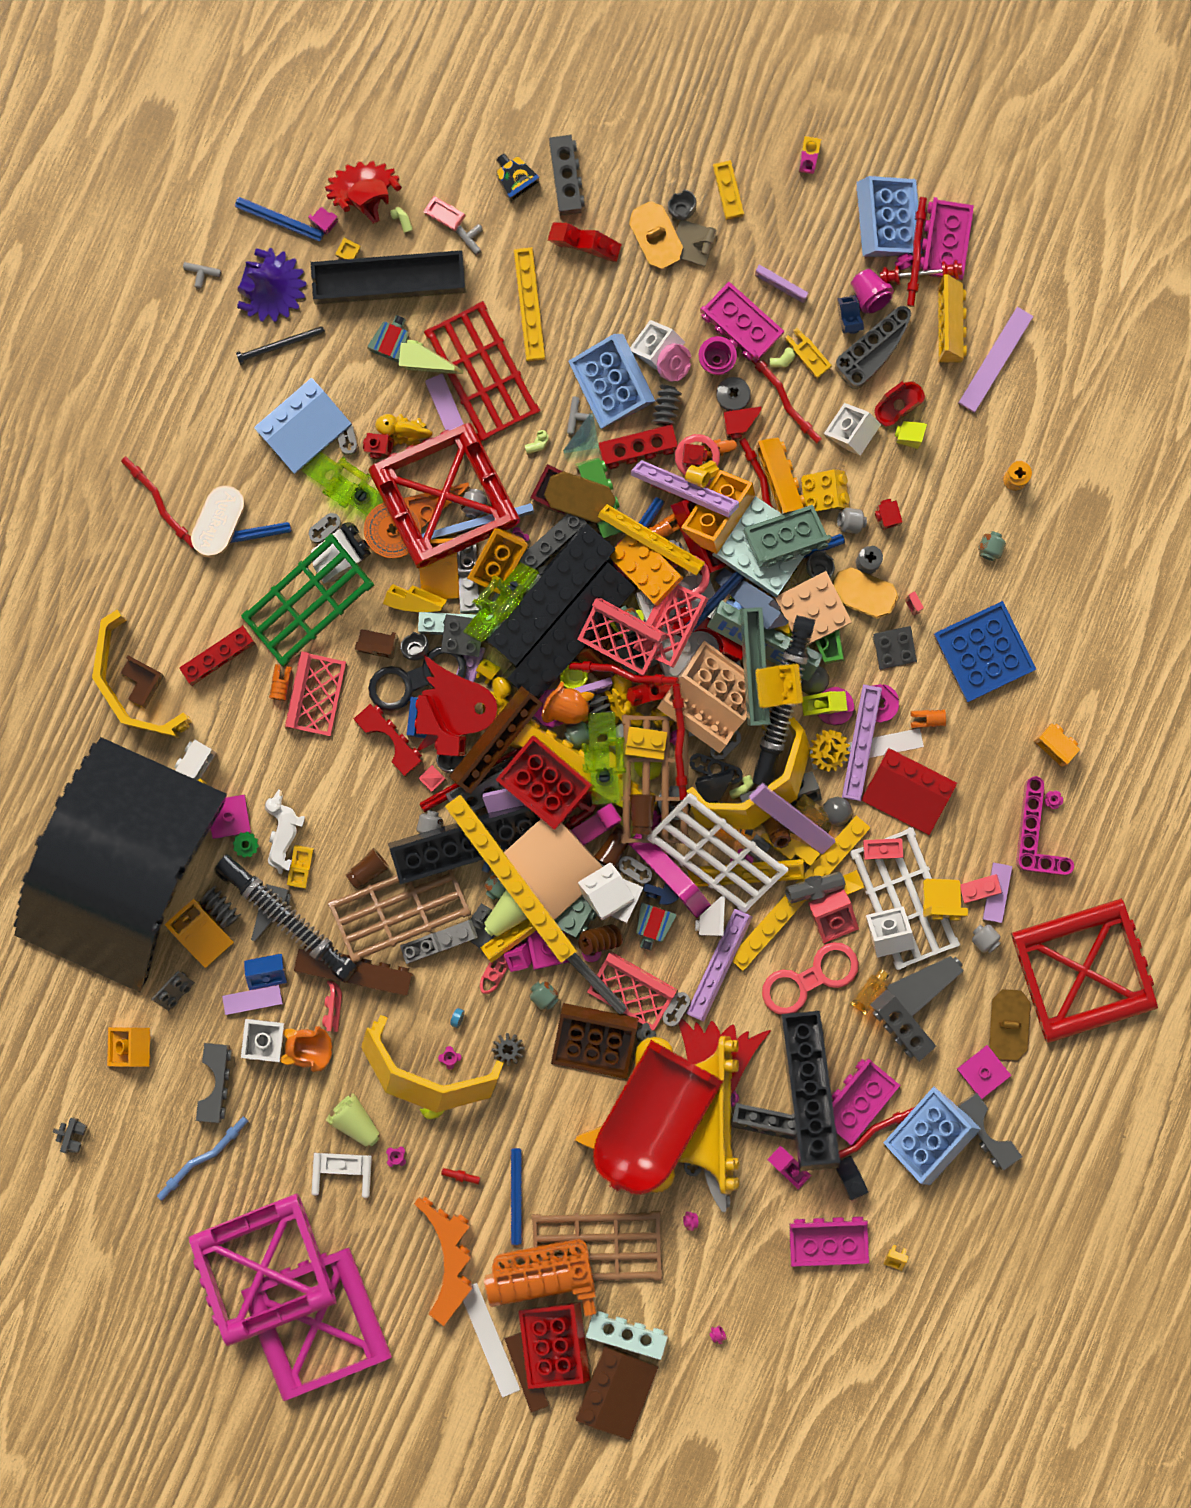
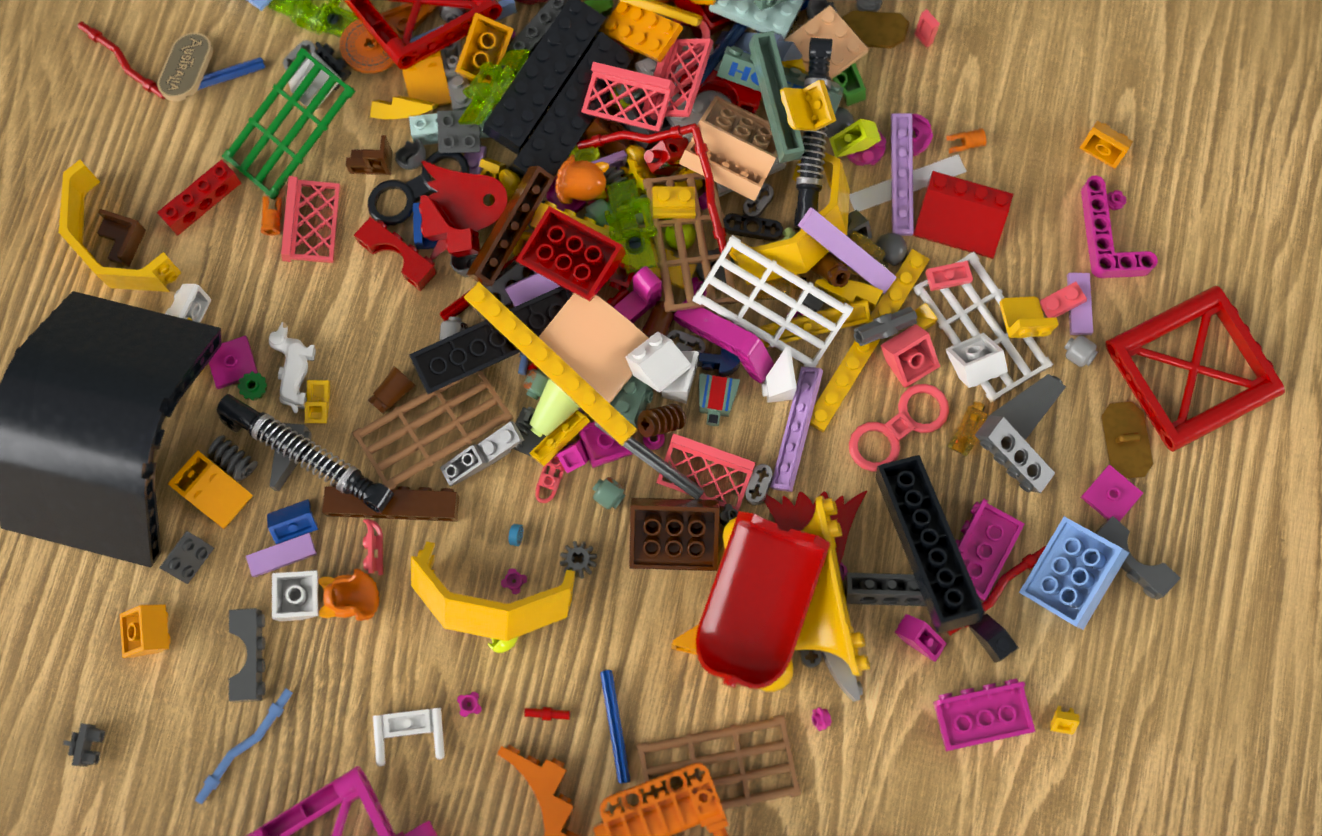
camera: 10 degrees left, 10 degrees down
yellowish green cone [326,1093,379,1146] -> none
coral tile [418,765,445,792] -> none
reddish brown plant [629,794,656,834] -> none
black slope [695,768,735,803] -> none
yellow gear [809,729,850,772] -> none
dark grey hinge [872,626,917,670] -> none
blue plate [933,601,1036,703] -> none

